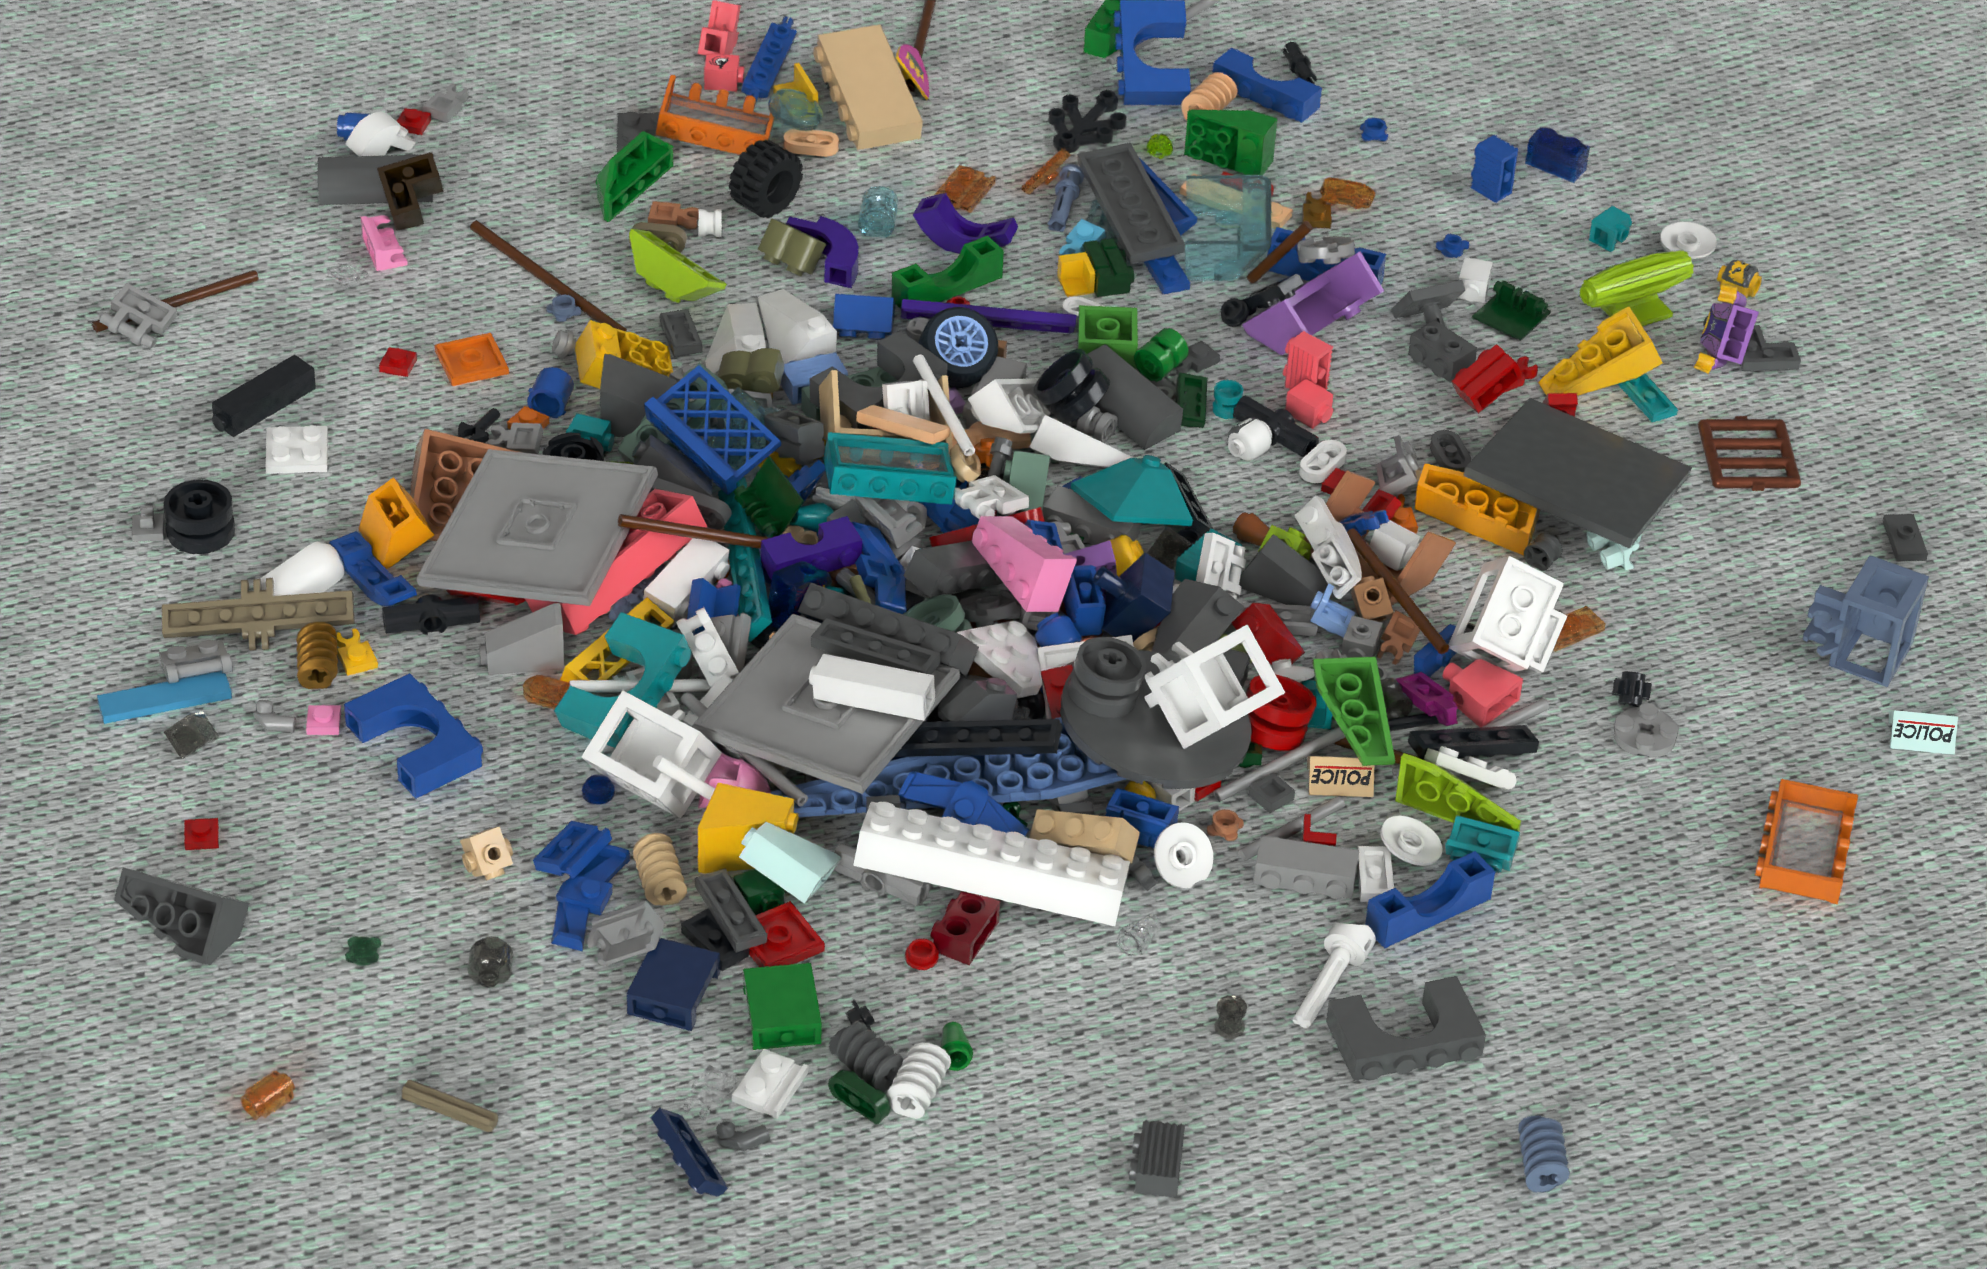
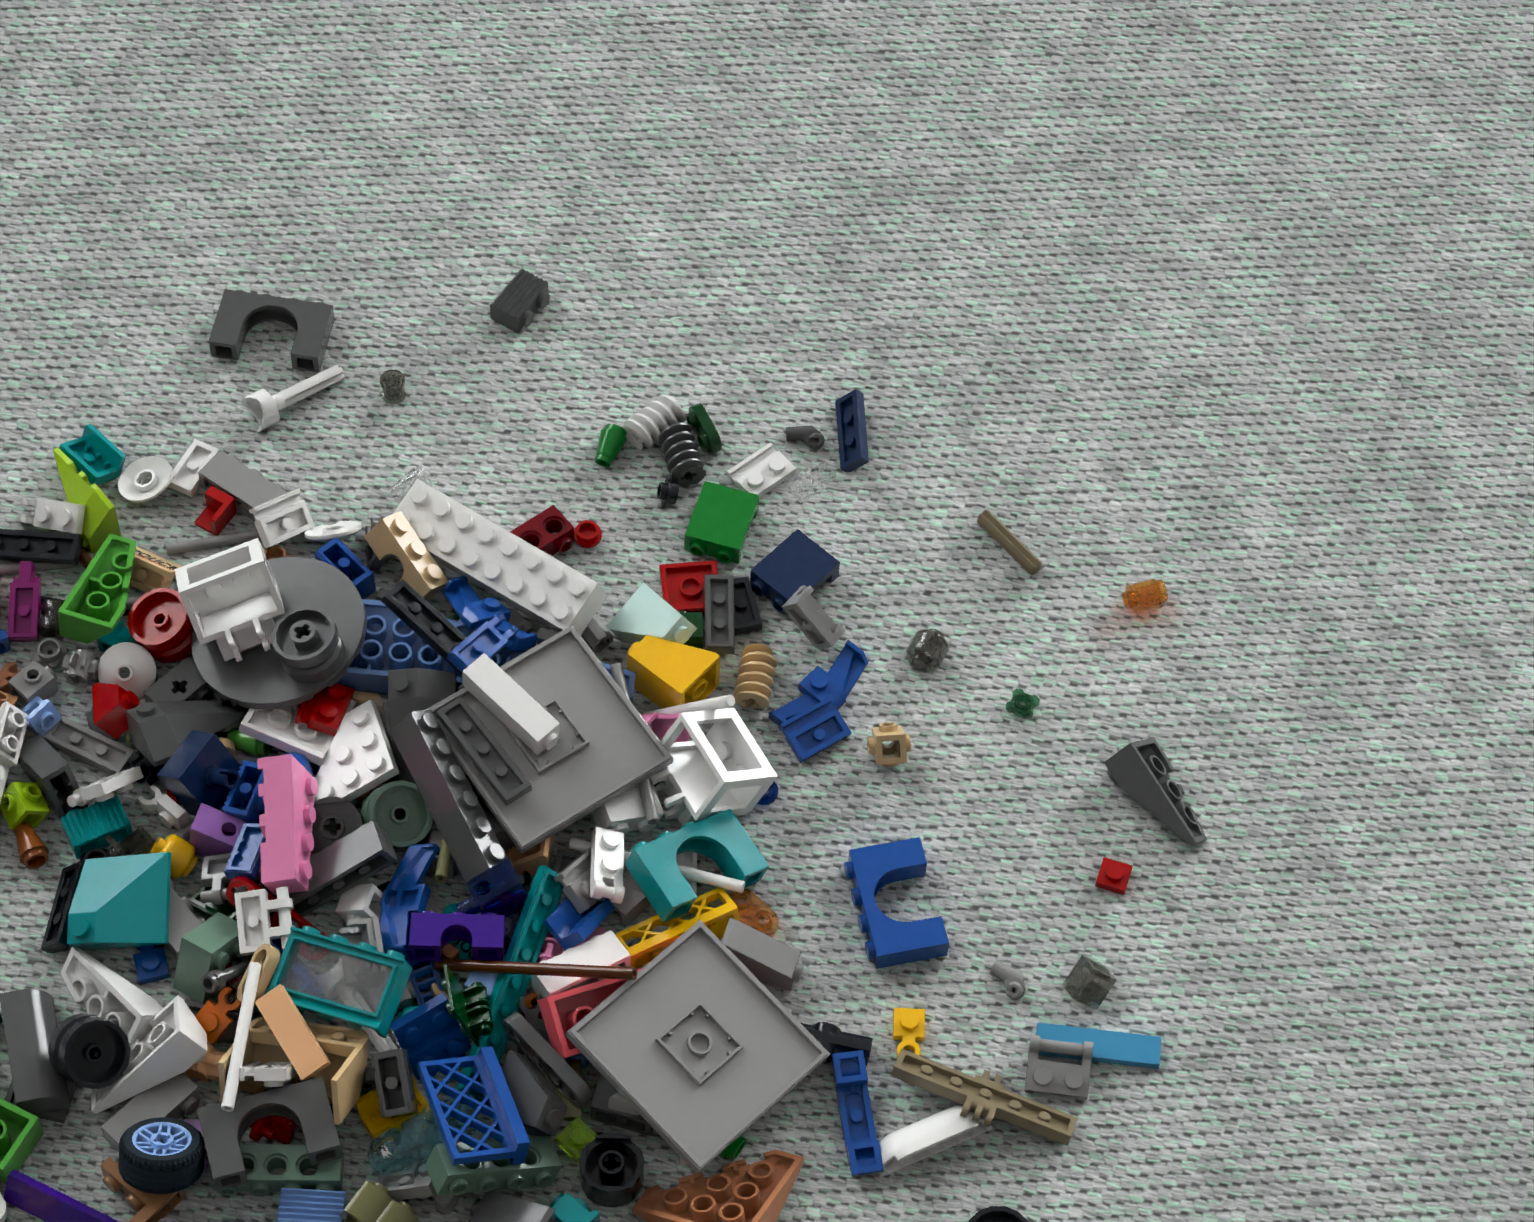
camera: 155 degrees left, 15 degrees up
pearl gold piece [296,622,338,689] -> none
bright pink plate [306,705,341,735] -> none
light orange slope [359,477,434,569] -> none
blue arch [1365,851,1495,949] -> none
sand blue piece [1518,1115,1570,1192] -> none
none -> white plate [249,488,315,548]
none -> blue hinge [446,613,519,673]

